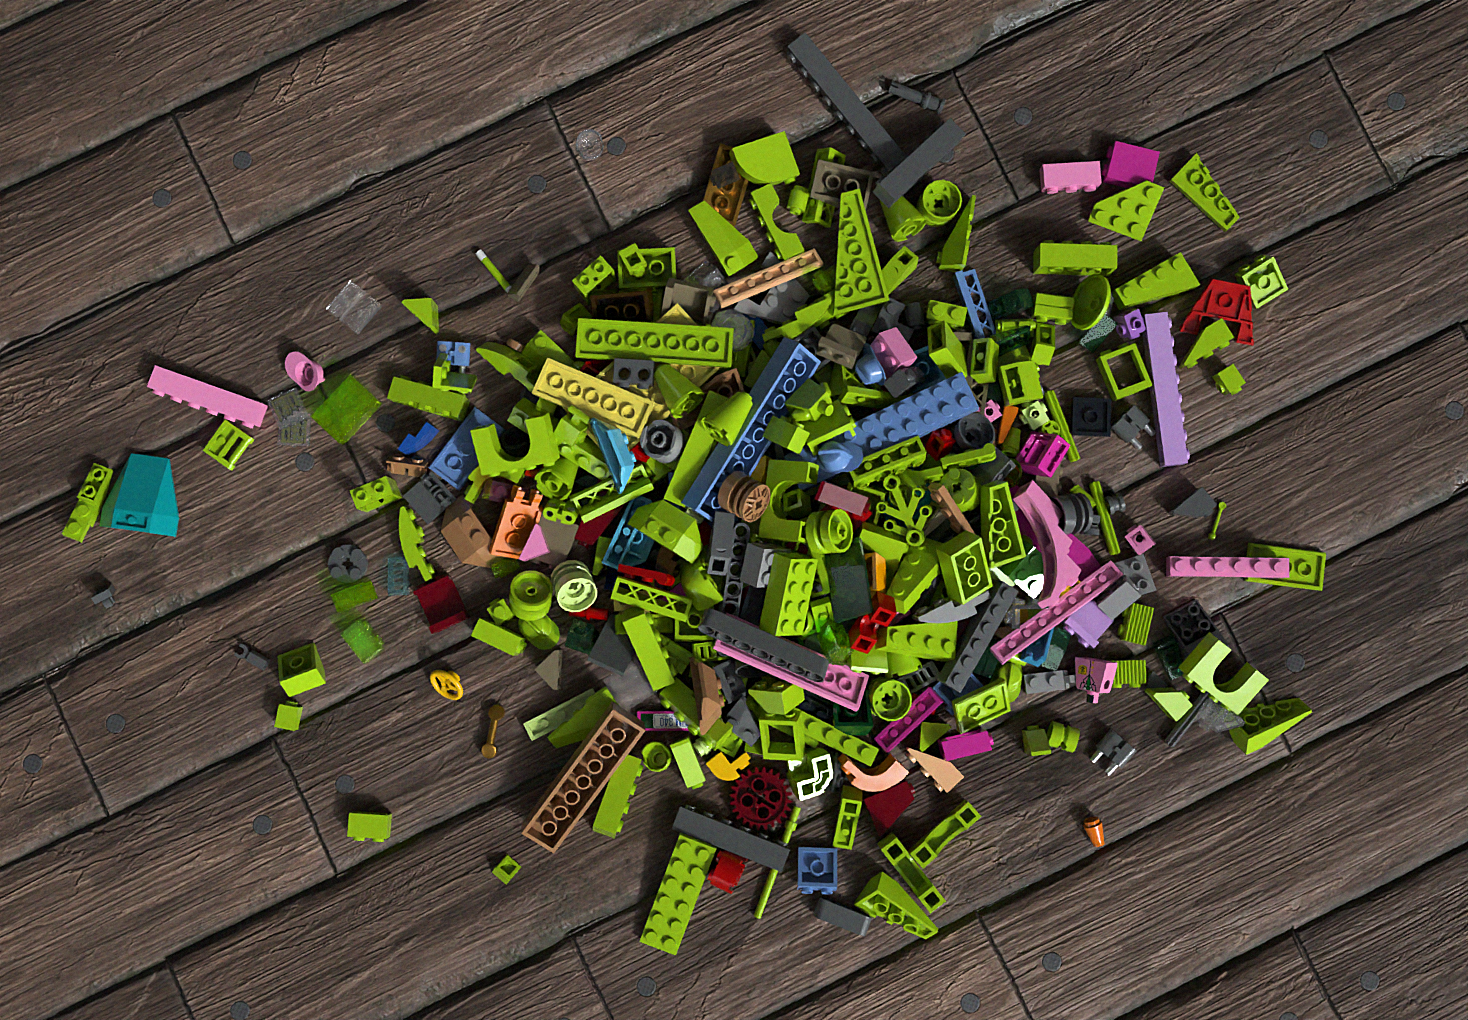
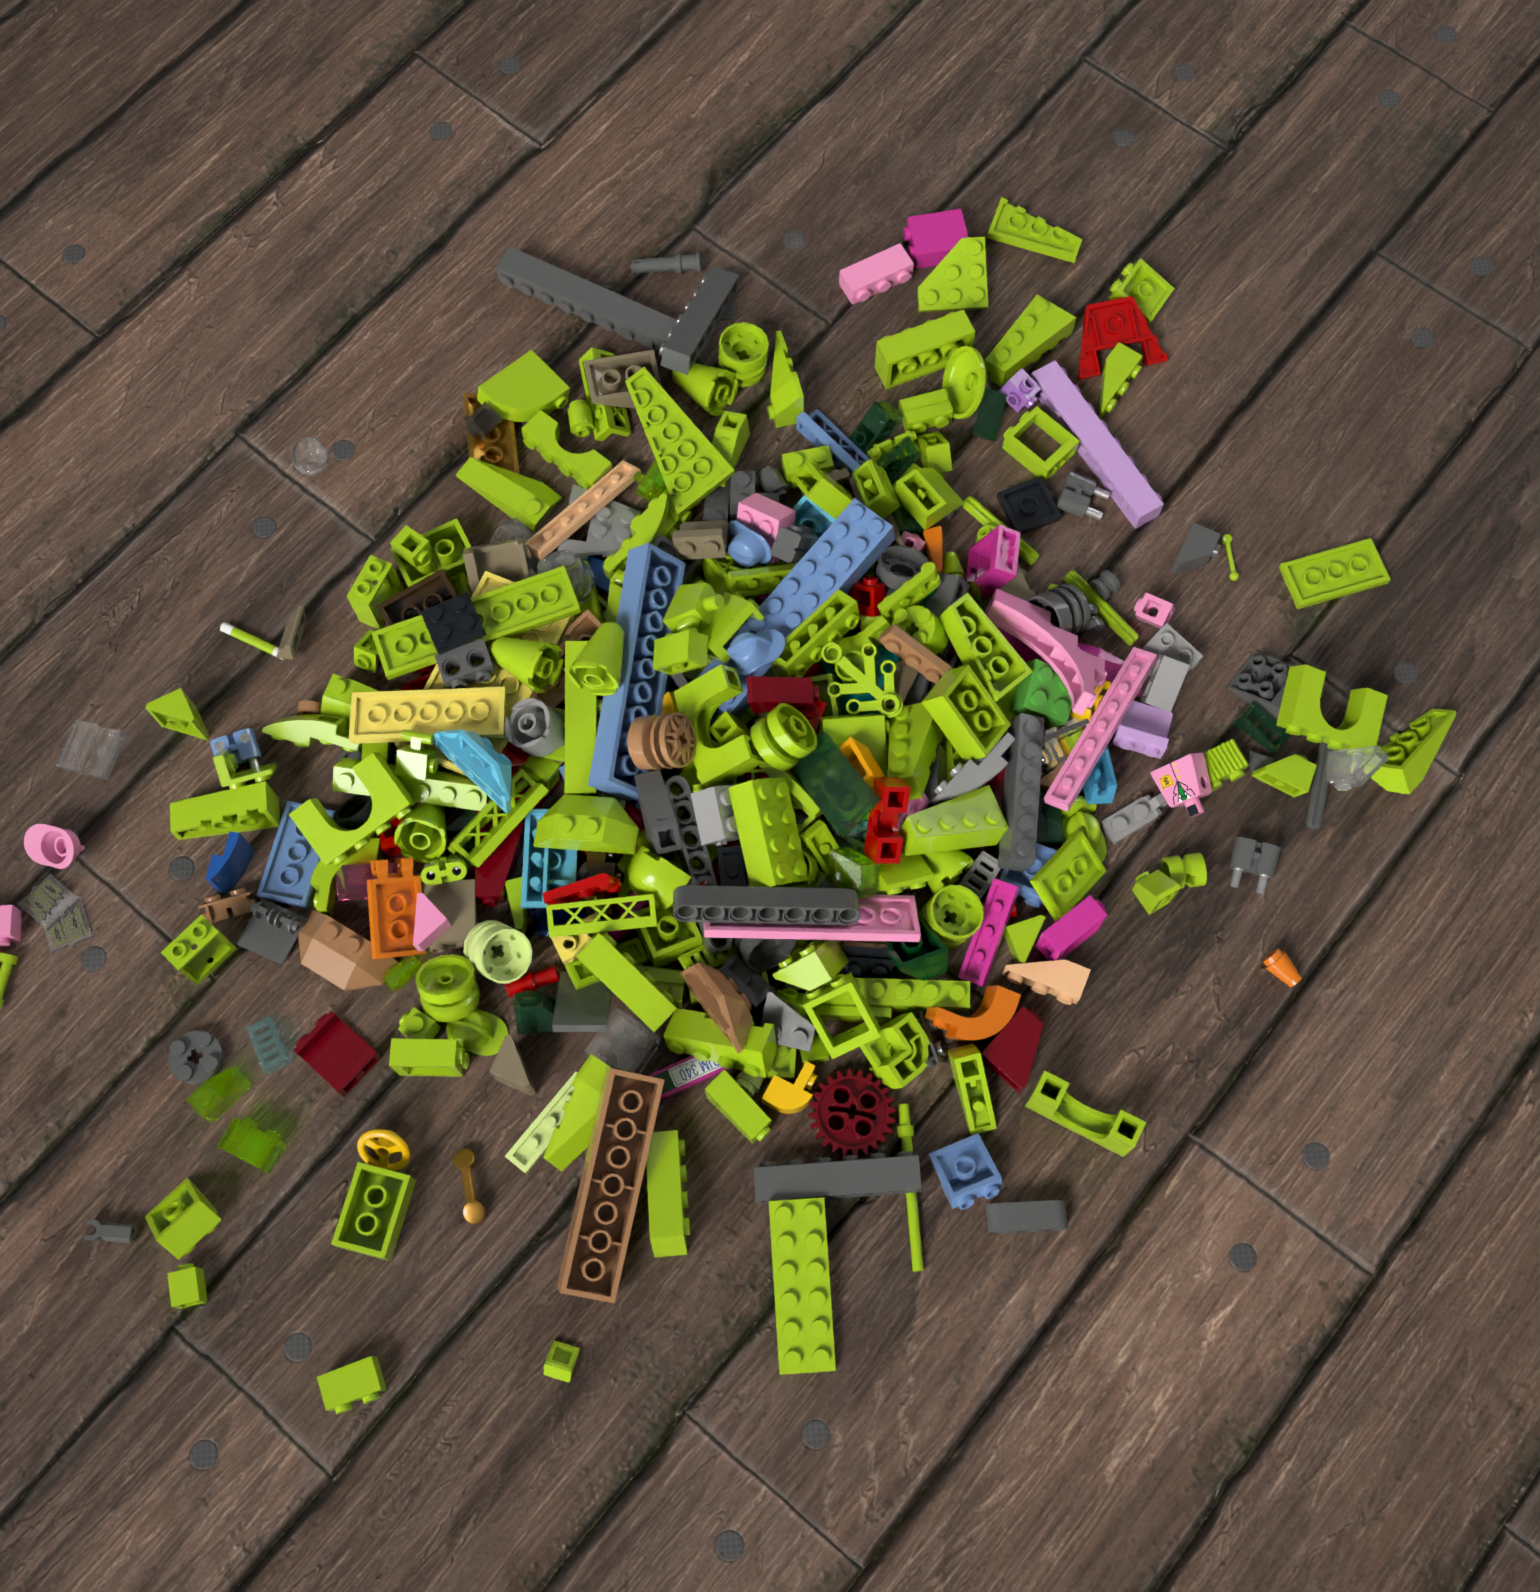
camera: 20 degrees left, 15 degrees down
clear neon green brick [310,375,383,445] -> none
lime slope [399,506,436,582] -> none
lime hair [641,741,672,772] -> none
red brick [707,850,748,894] -> none
lime wedge [854,872,939,939] -> none
lime arch [908,800,982,869] -> none
yellowish green brick [1018,400,1049,430] -> none
clear green slope [1040,627,1071,671] -> none
lime brick [1118,603,1154,646] -> none
bright pink arch [1166,556,1289,578] -> none
lime brick [1212,364,1246,396] -> none
none -> lime brick [331,1162,417,1261]
none -> black plate [420,592,486,655]

